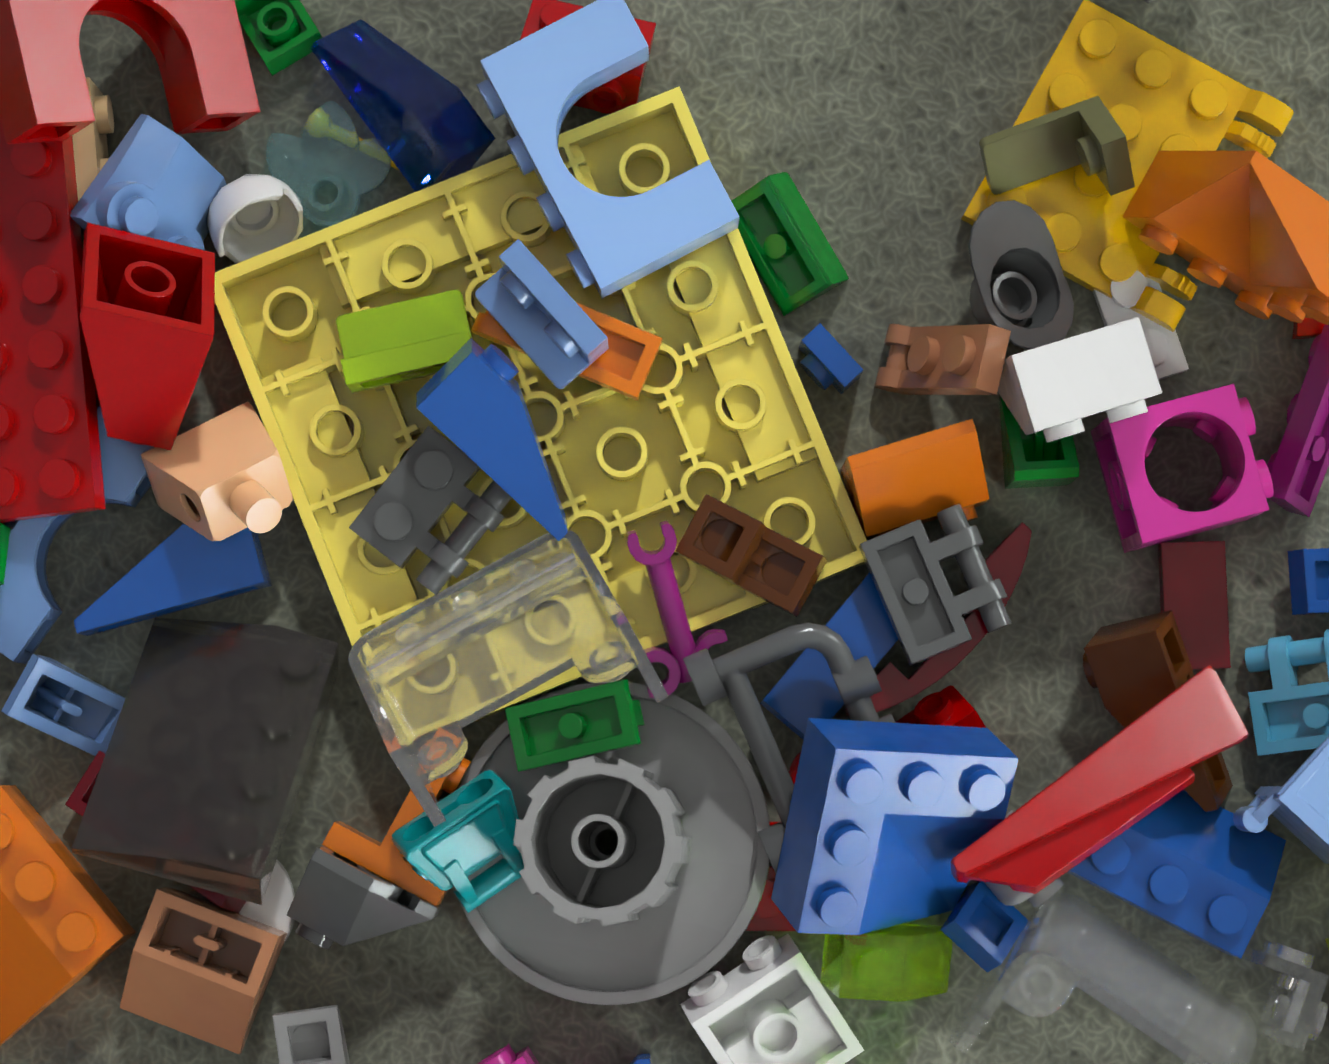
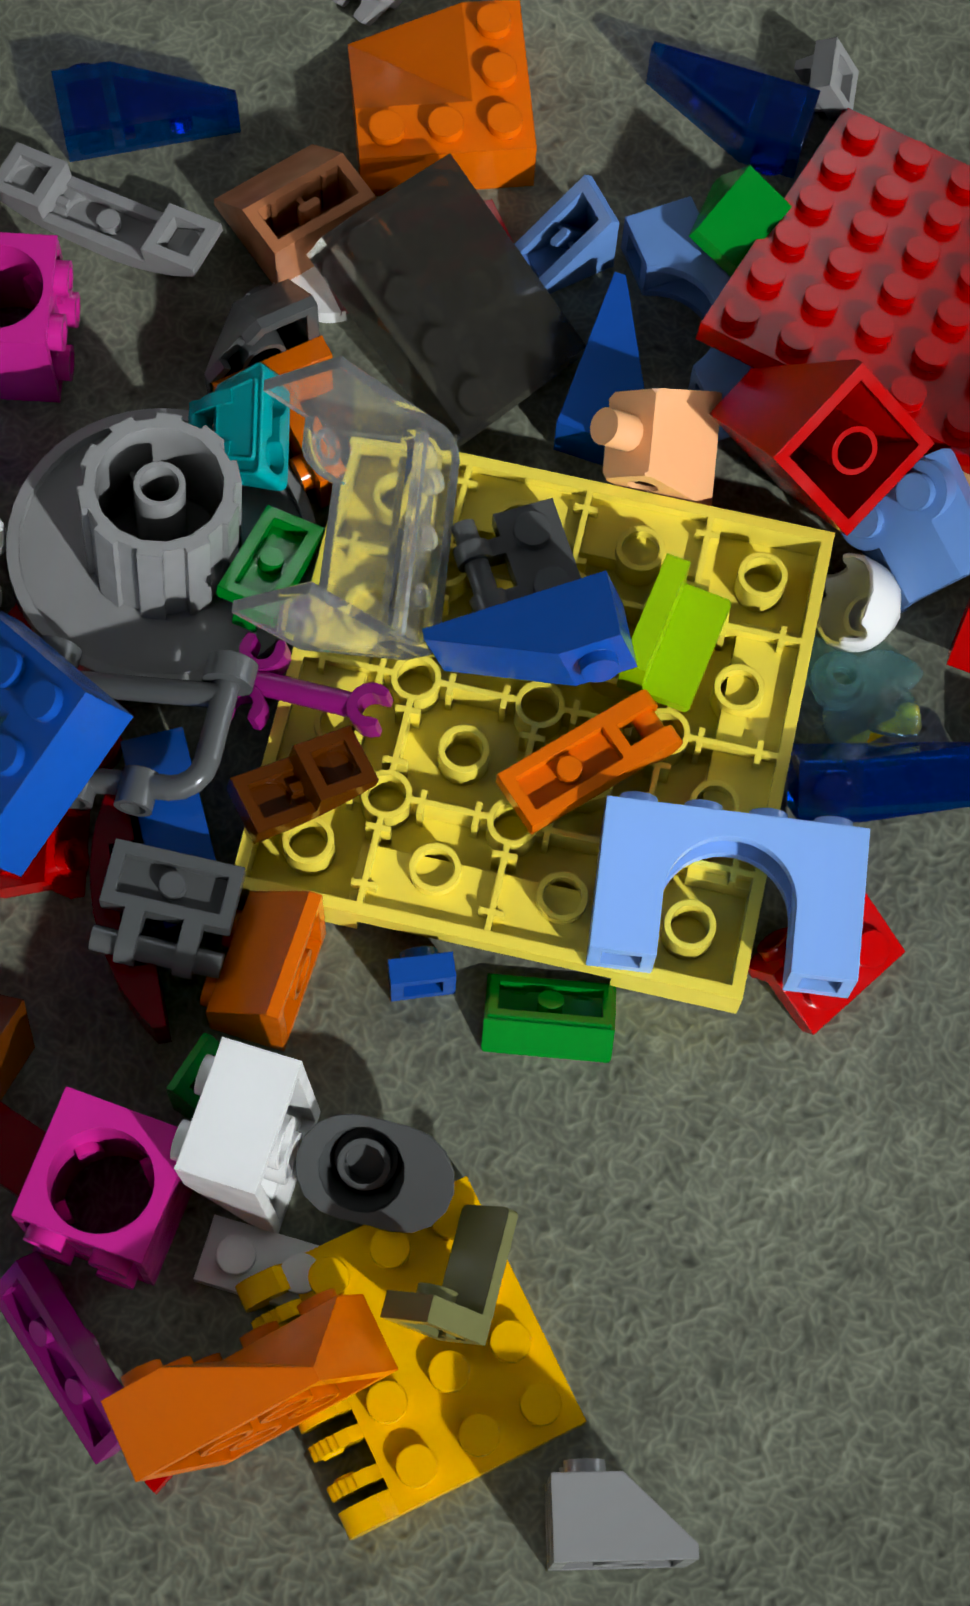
camera: 120 degrees right, 15 degrees down
medium blue bracket [475,239,609,389] -> none
nougat plate [875,324,1011,395] -> none

